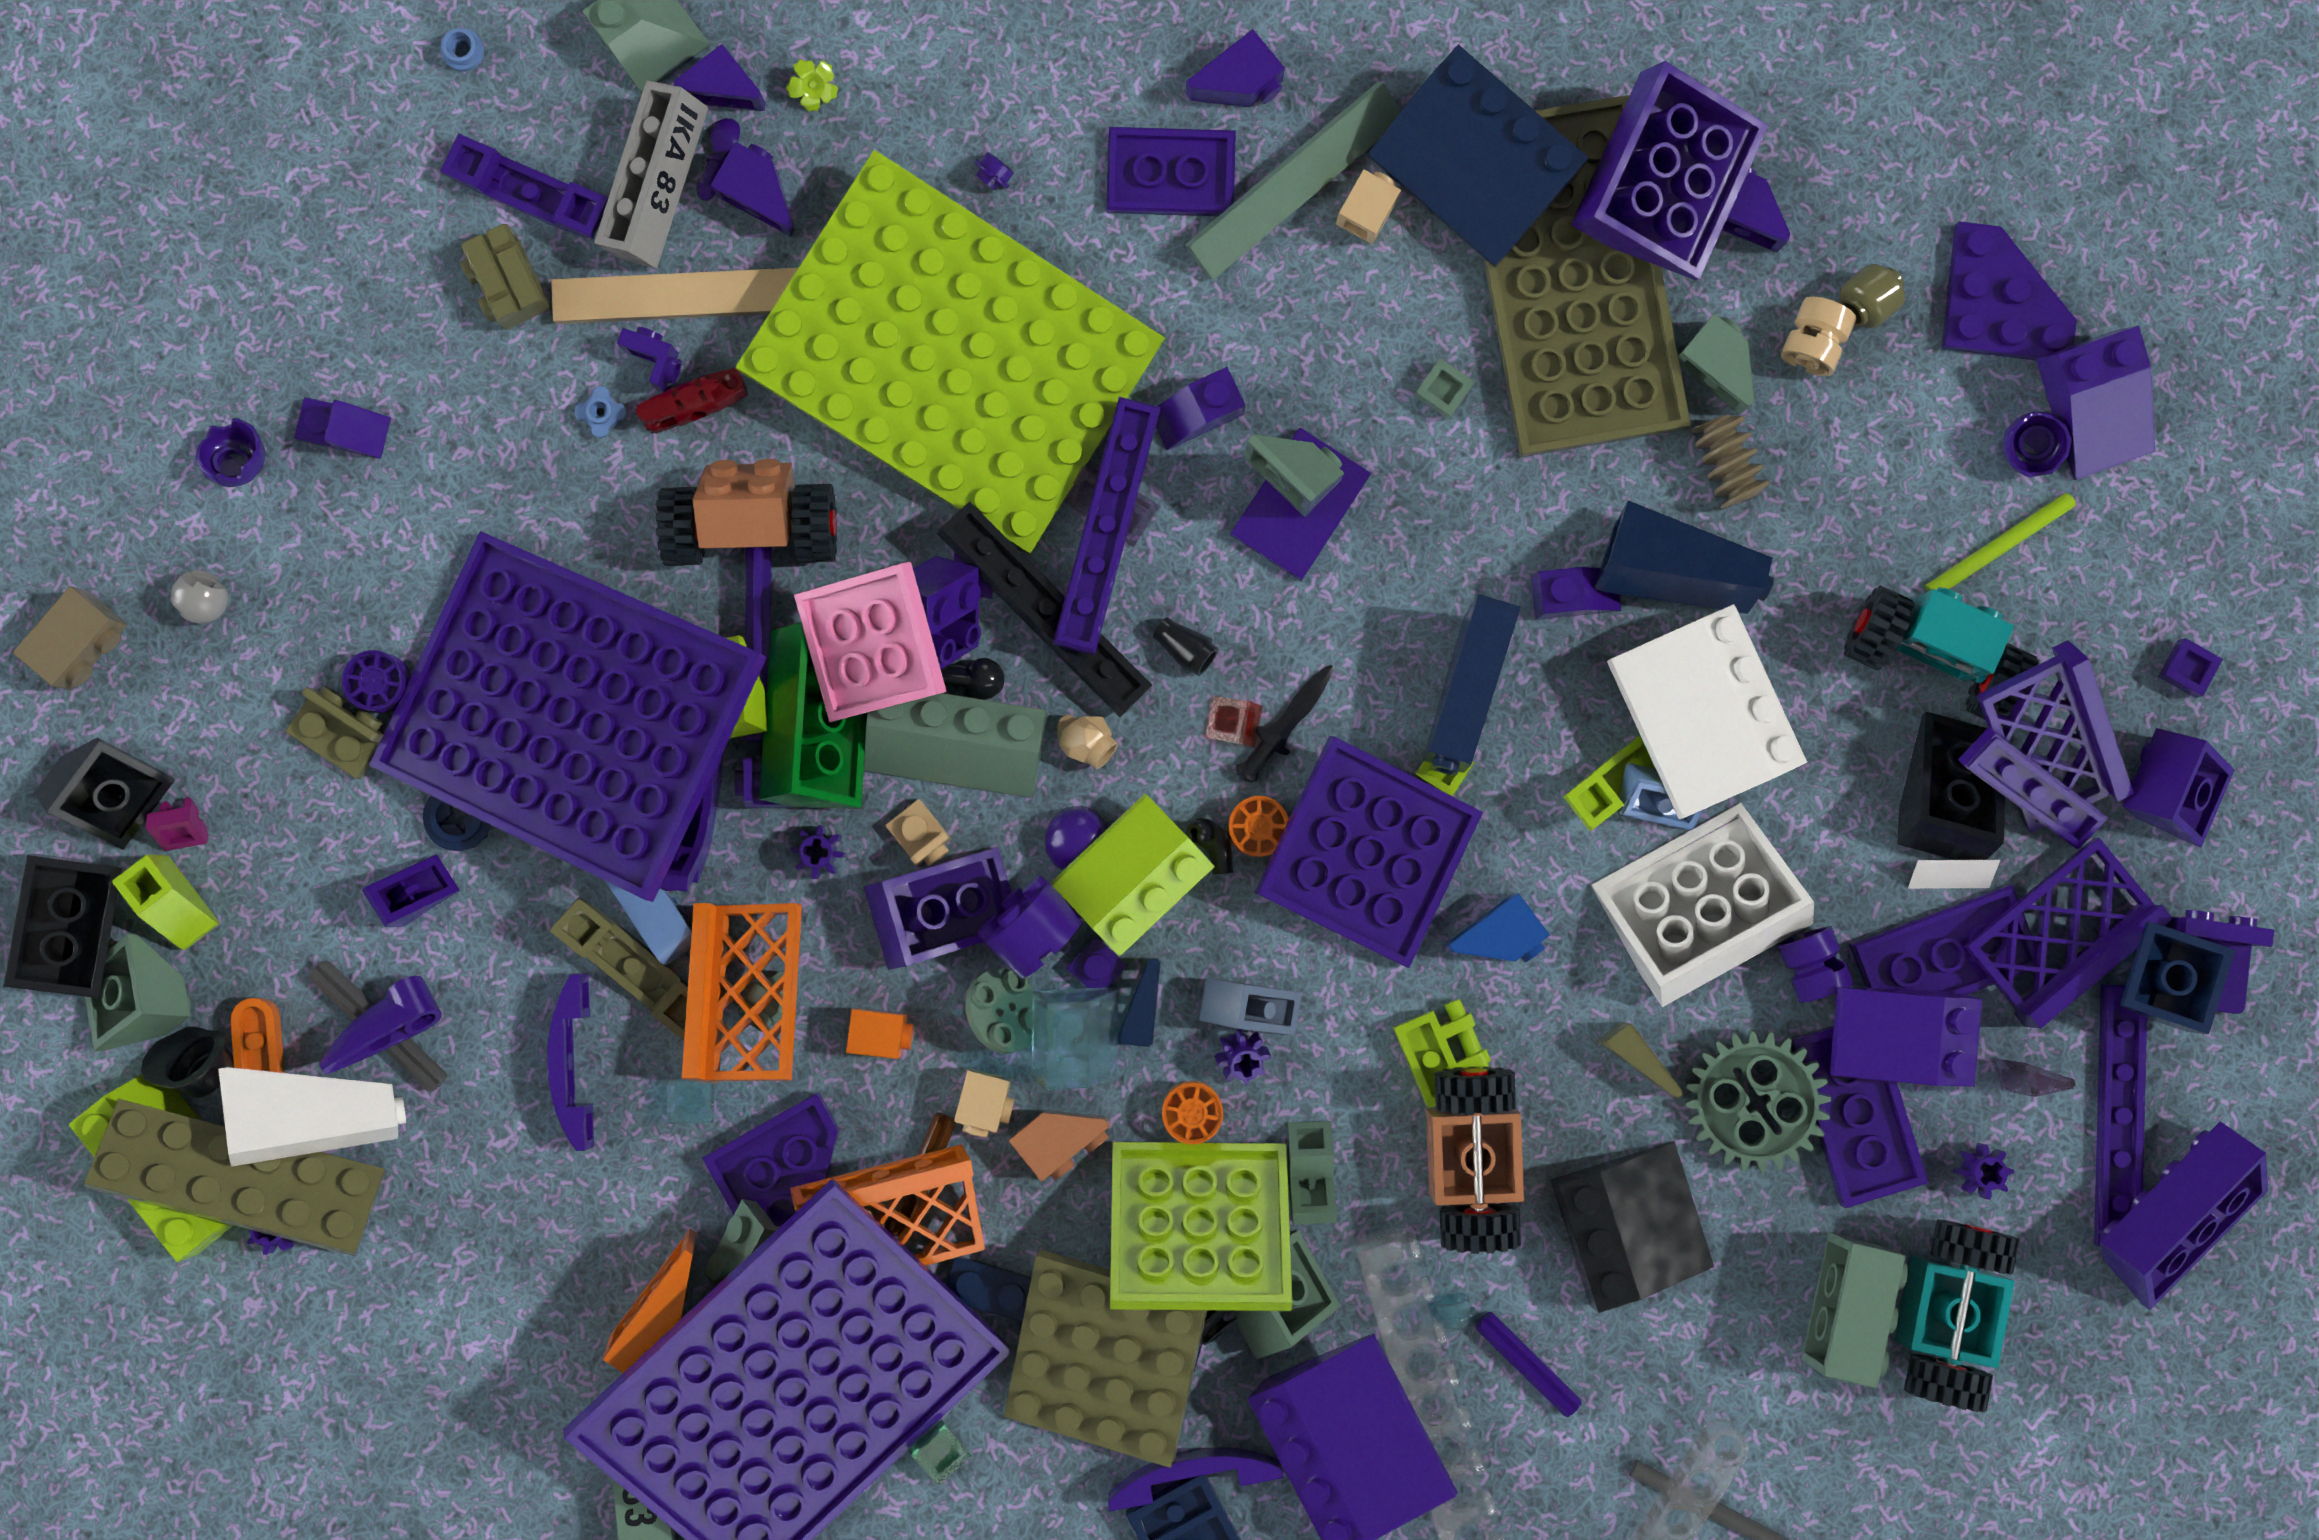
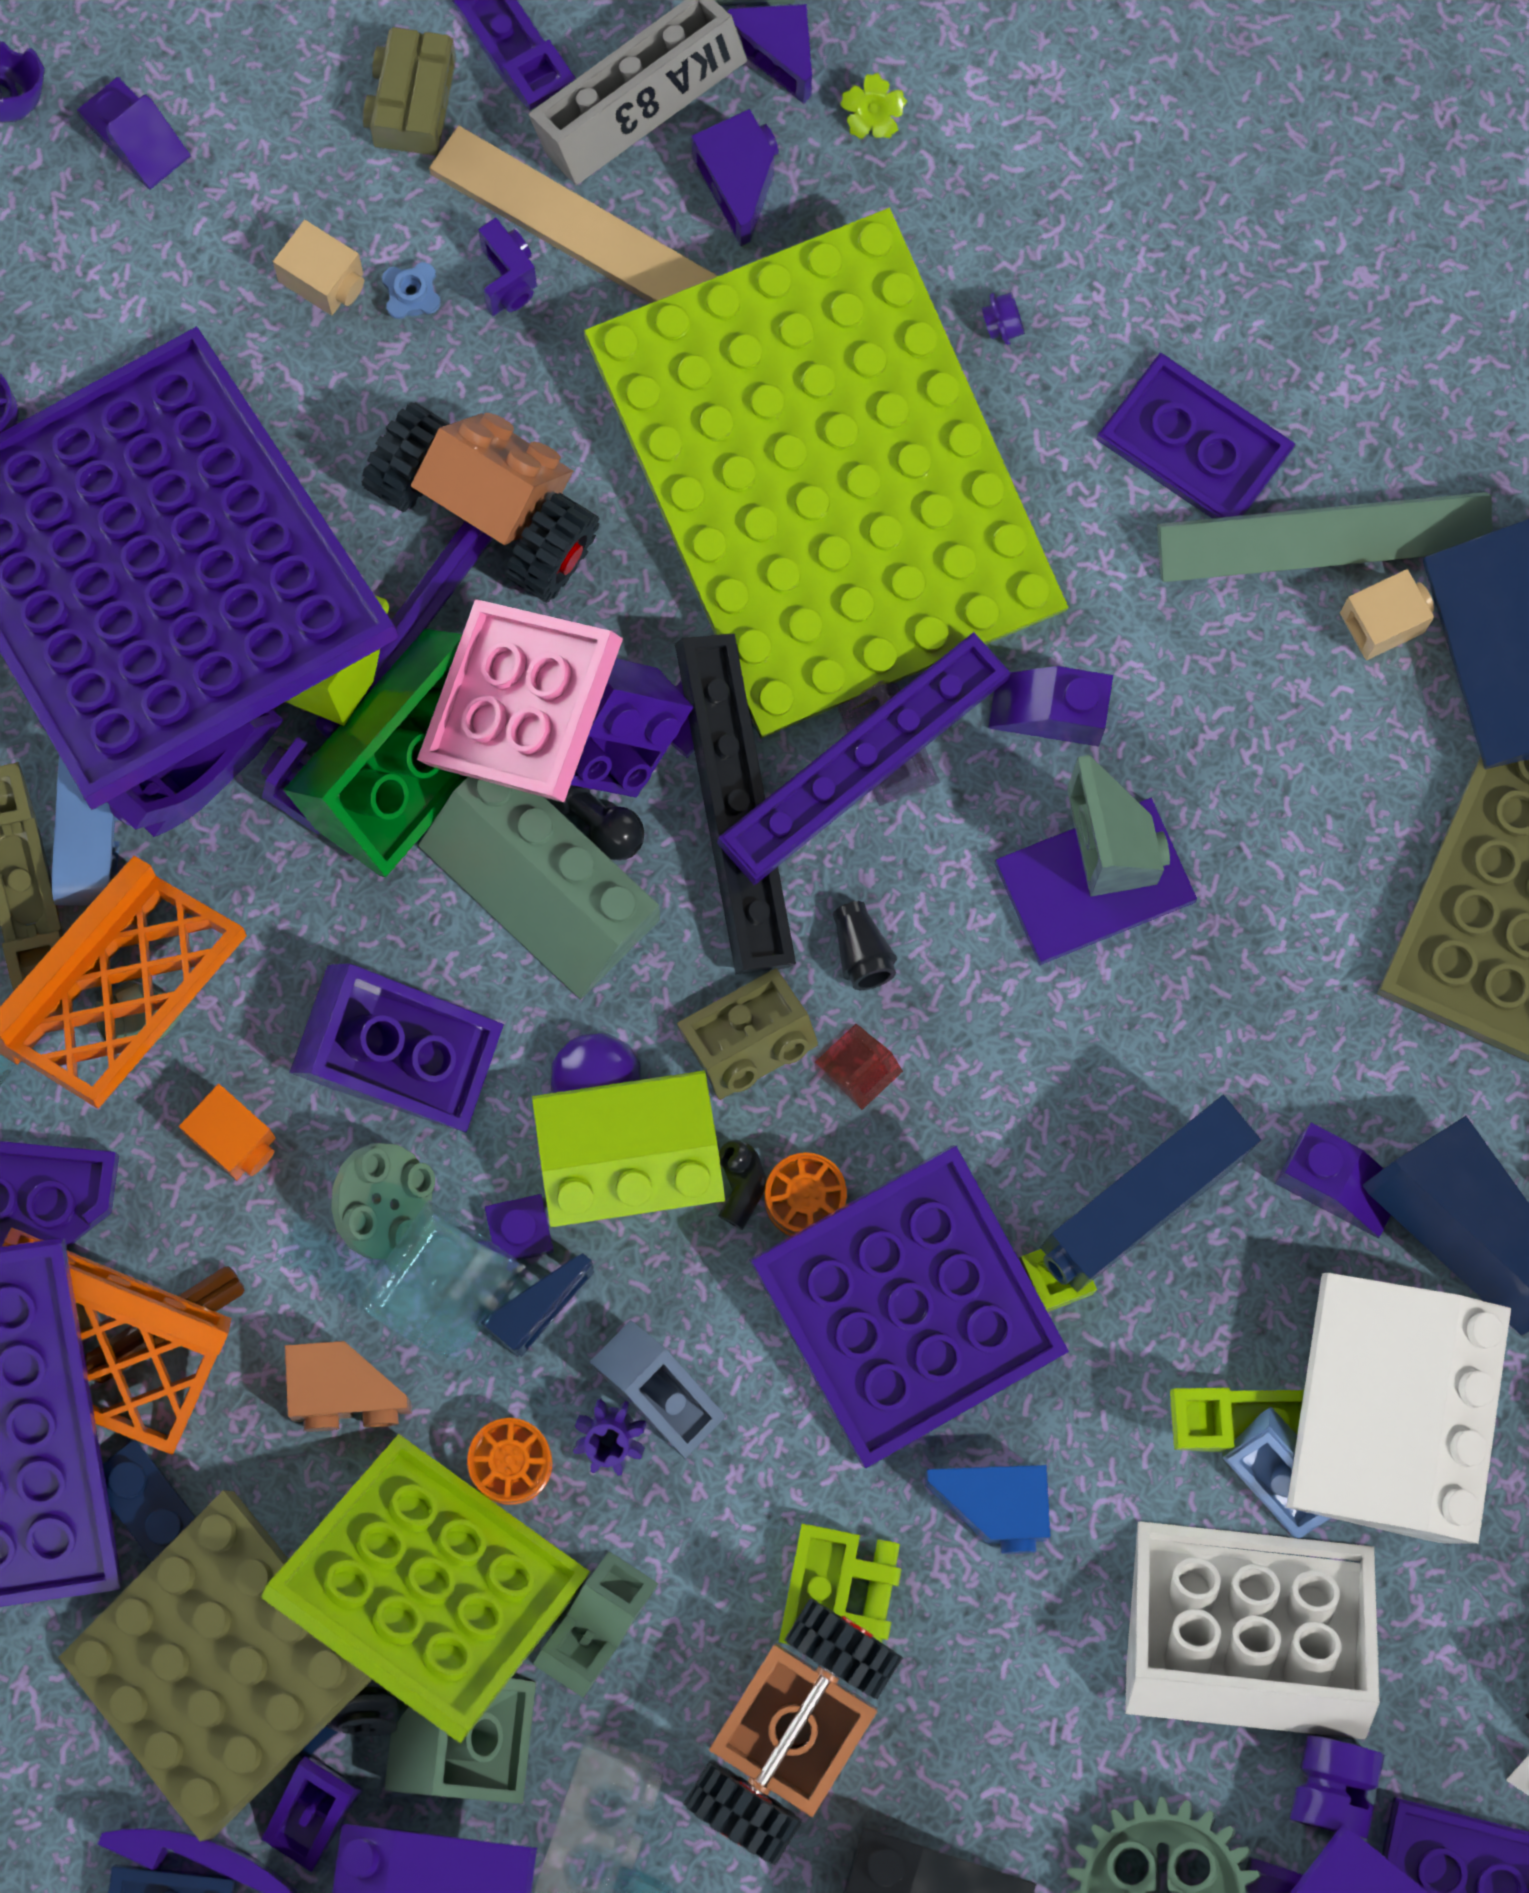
camera: 35 degrees right, 10 degrees down
dark red hinge [635,368,748,434] -> none
dark purple piece [696,118,740,201] -> none
dark purple gear [790,825,847,879] -> none
tan bracket [885,799,952,867] -> none
tan brick [954,1068,1015,1137] -> none
dark purple brick [977,875,1082,979] -> none
tan rock [1057,714,1118,770] -> none
dark purple slope [1186,29,1285,107] -> none
black sword [1236,665,1334,783] -> none
sand green plate [1414,358,1475,420] -> none
olive slope [1597,1022,1683,1099] -> none
none -> dark purple slope [261,1756,363,1872]
none -> tan brick [273,219,364,316]
none -> olive bracket [677,968,818,1100]

